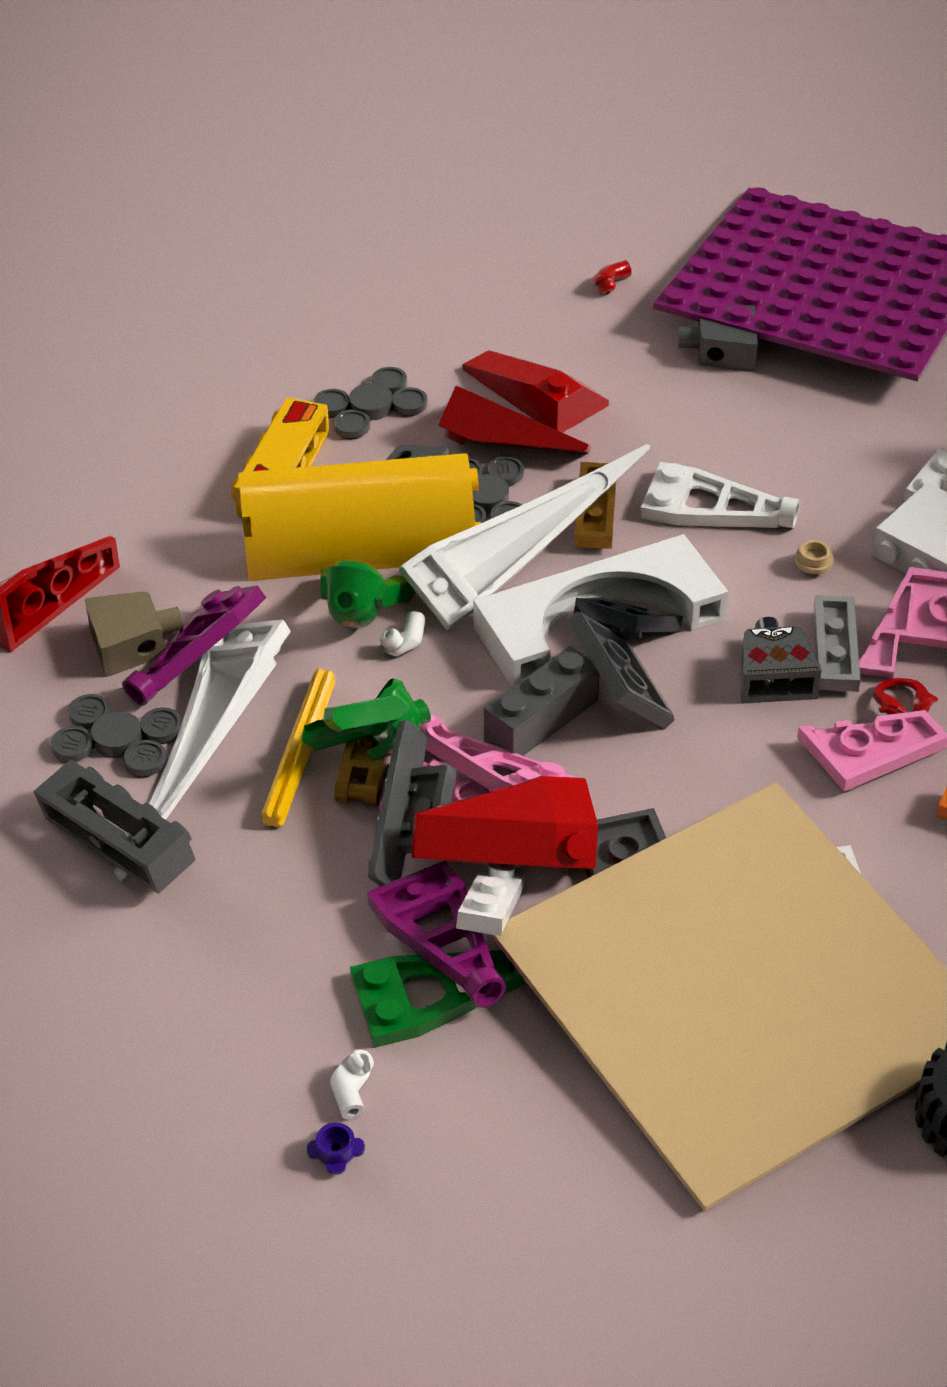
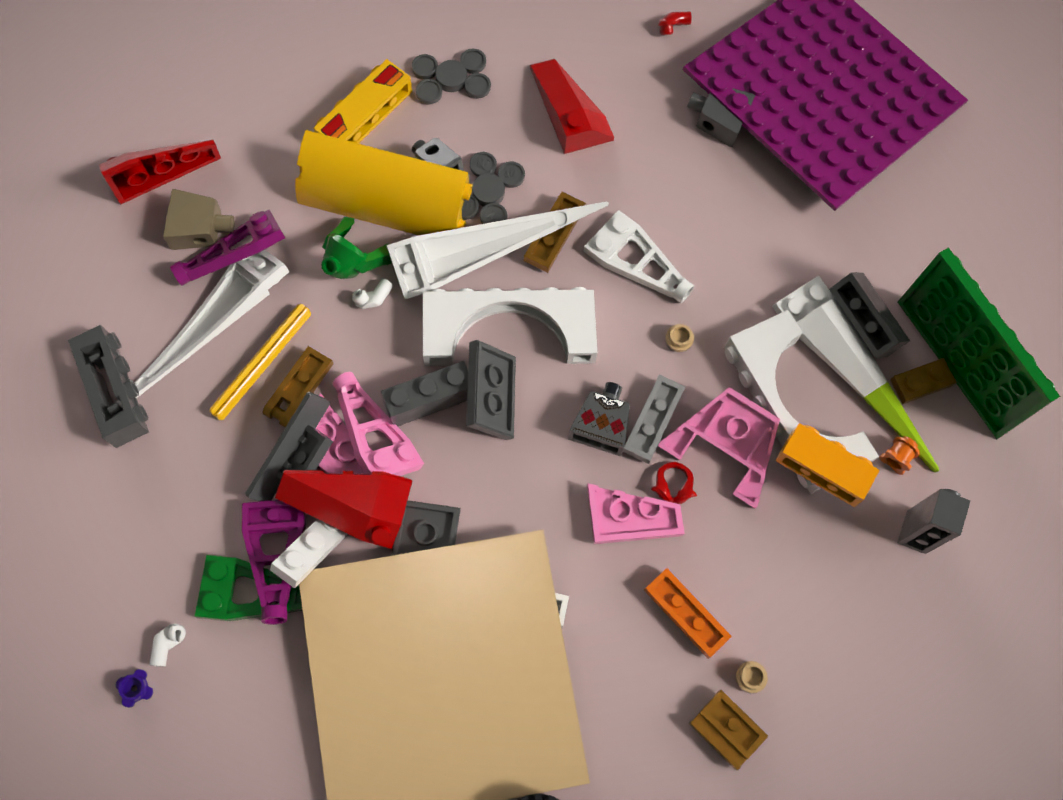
camera: 15 degrees right, 25 degrees up
dark grey piece [51,694,182,776] -> none
green piece [301,678,431,761] -> none
red wedge [438,385,591,454] -> none
black wing [573,598,683,638] -> none

